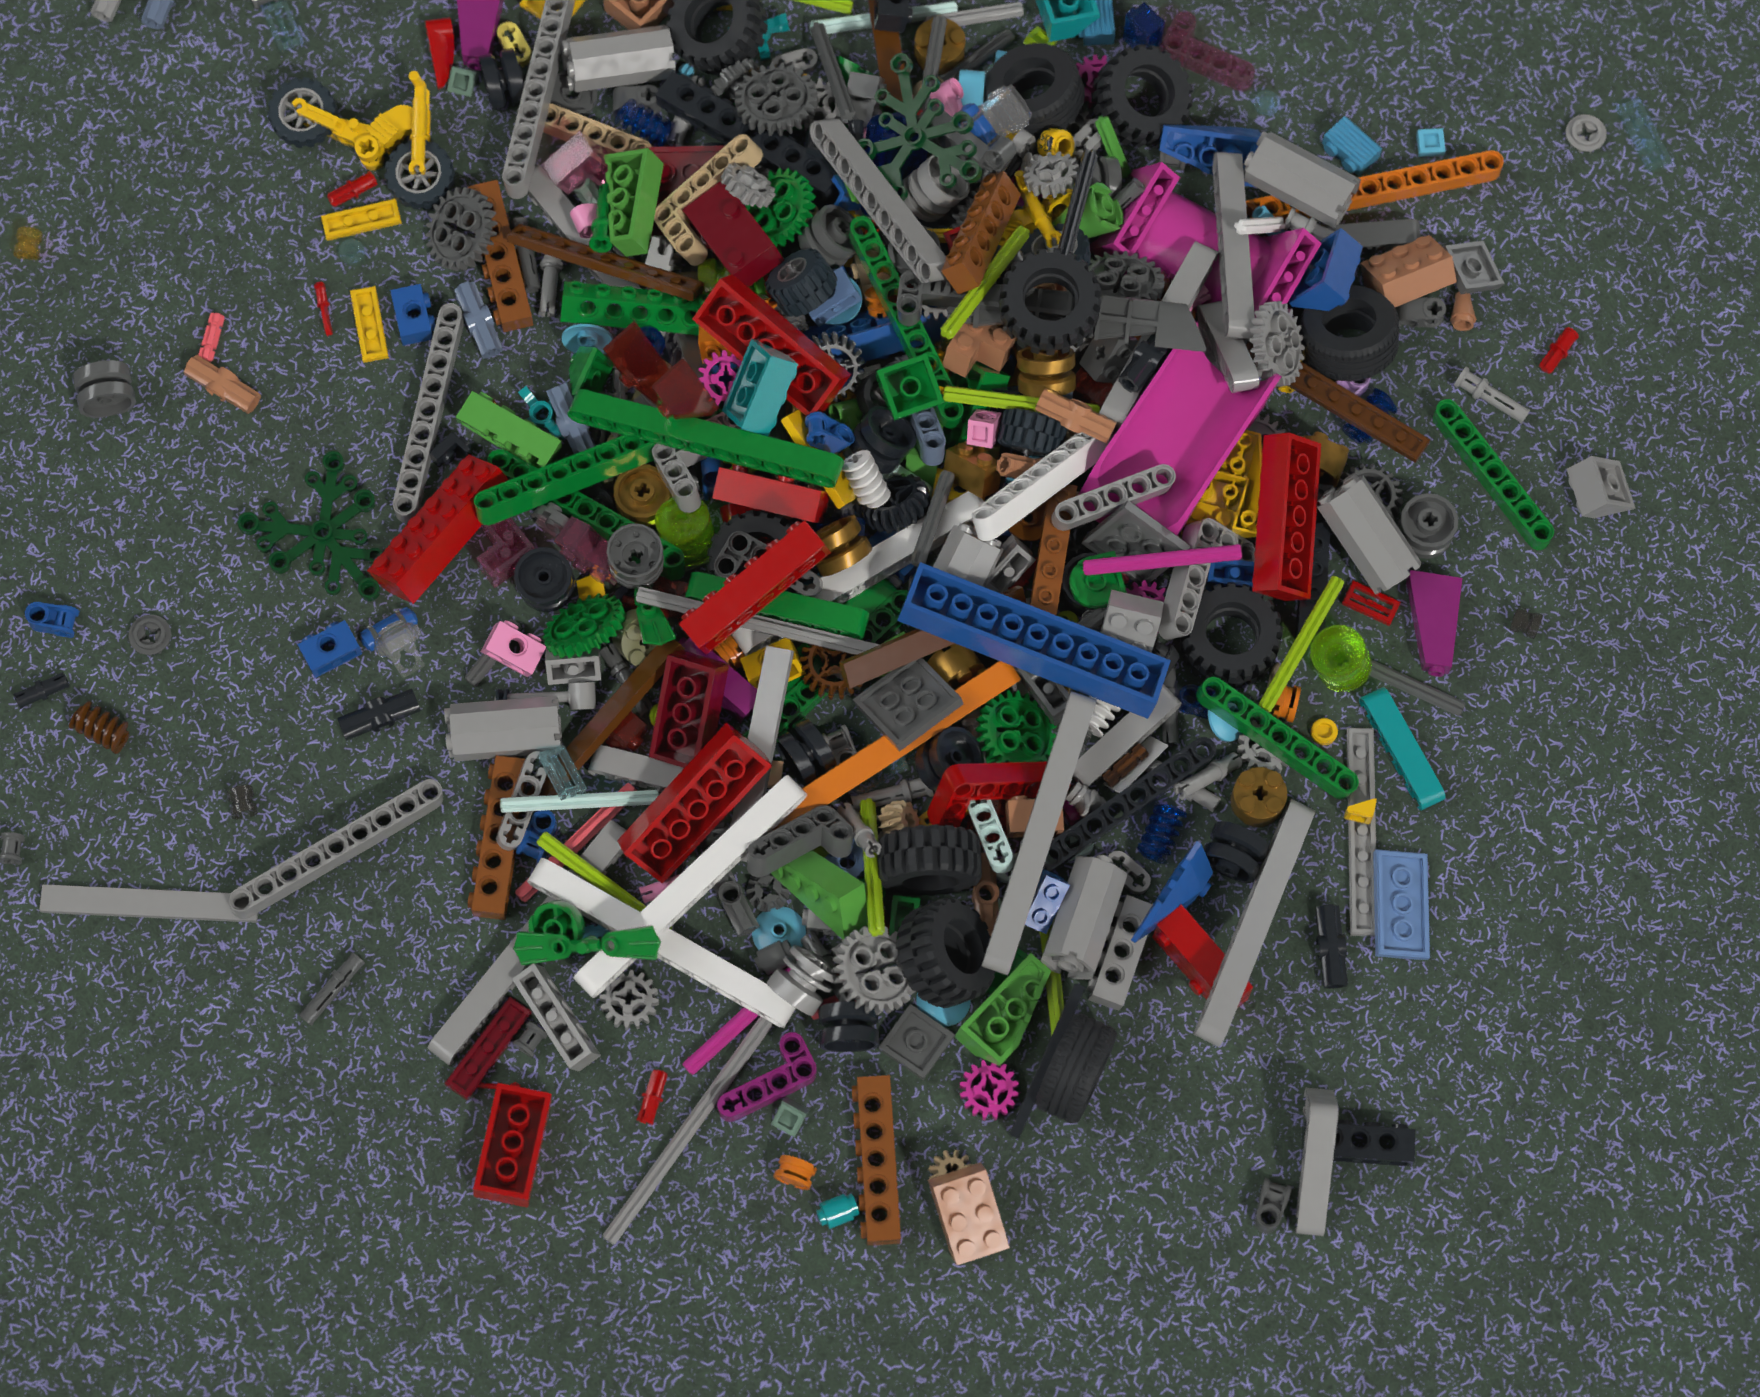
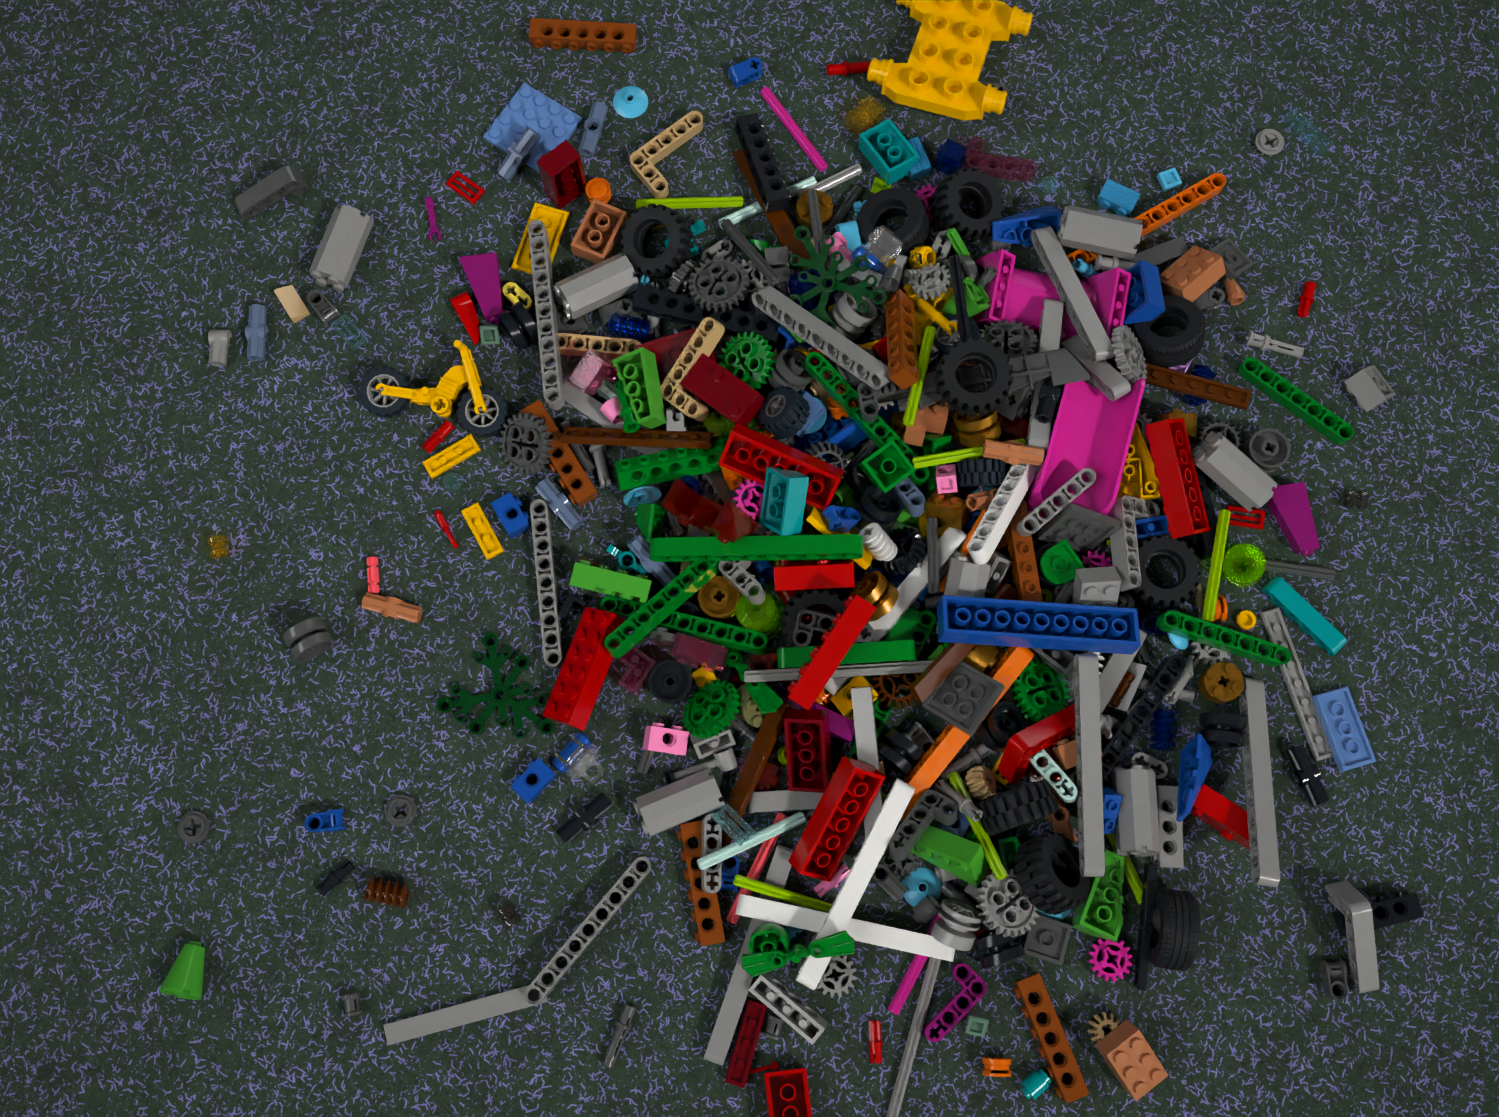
camera: 15 degrees left, 5 degrees up
dark grey wheel [607,523,664,589] -> none
light grey gear [721,163,776,208] -> none
dark pink axle [1083,544,1242,575] -> none
white axle [1234,217,1286,235] -> none
yellow slope [1344,798,1377,824] -> none

